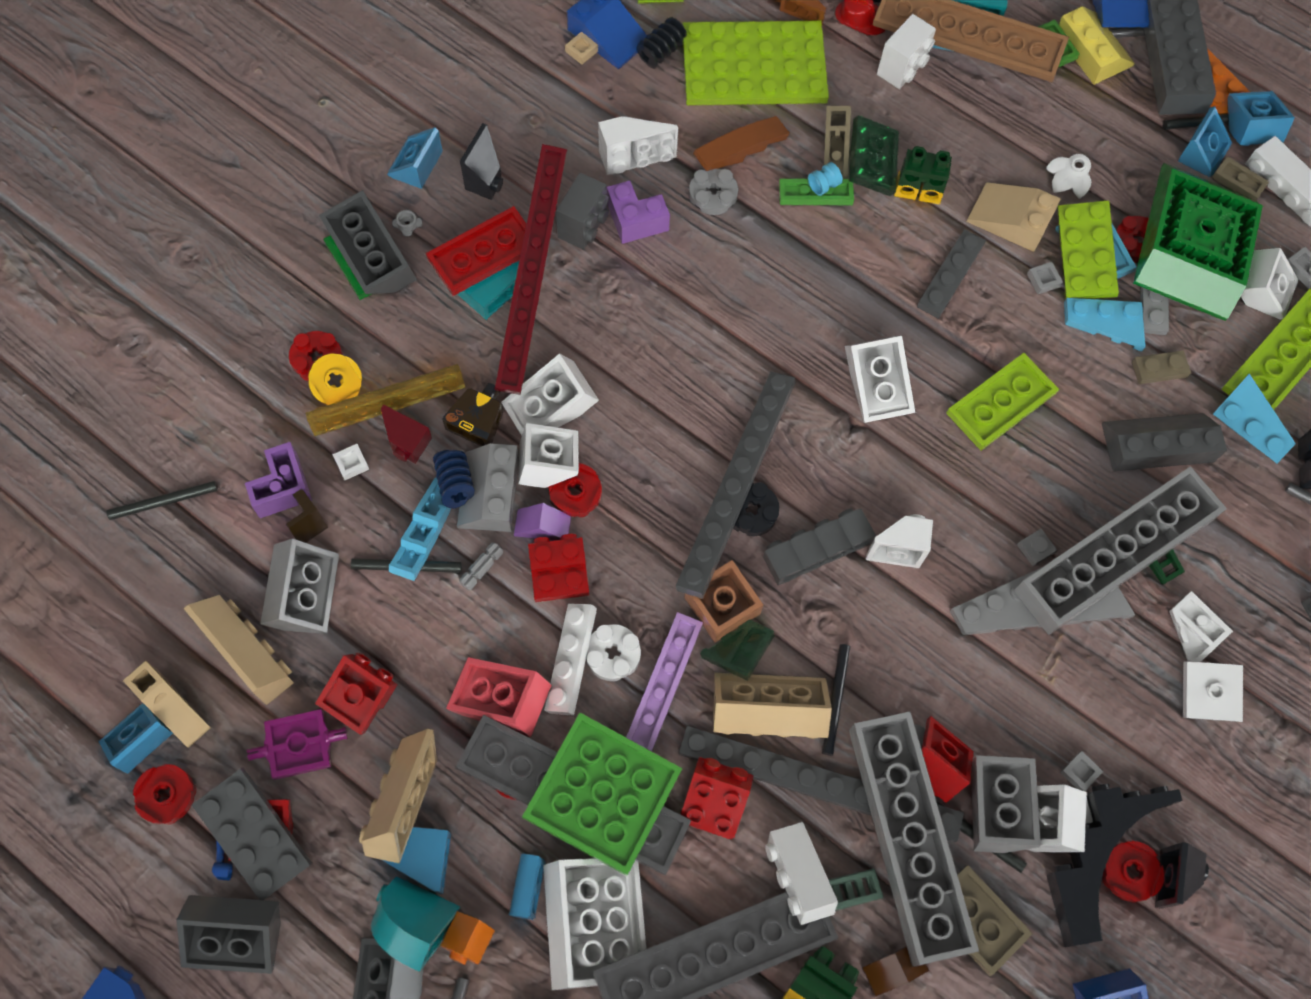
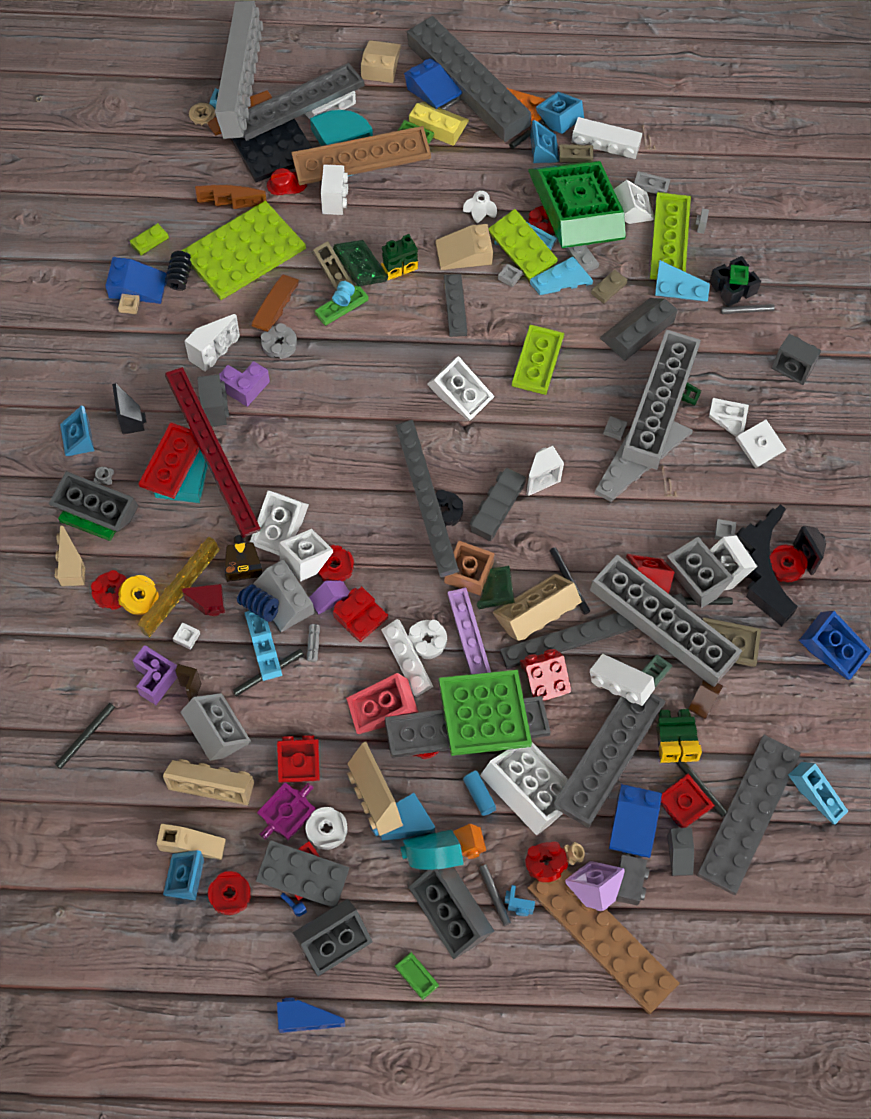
camera: 35 degrees left, 5 degrees down
none -> tan slope [55,526,85,586]
none -> white plate [306,807,347,850]

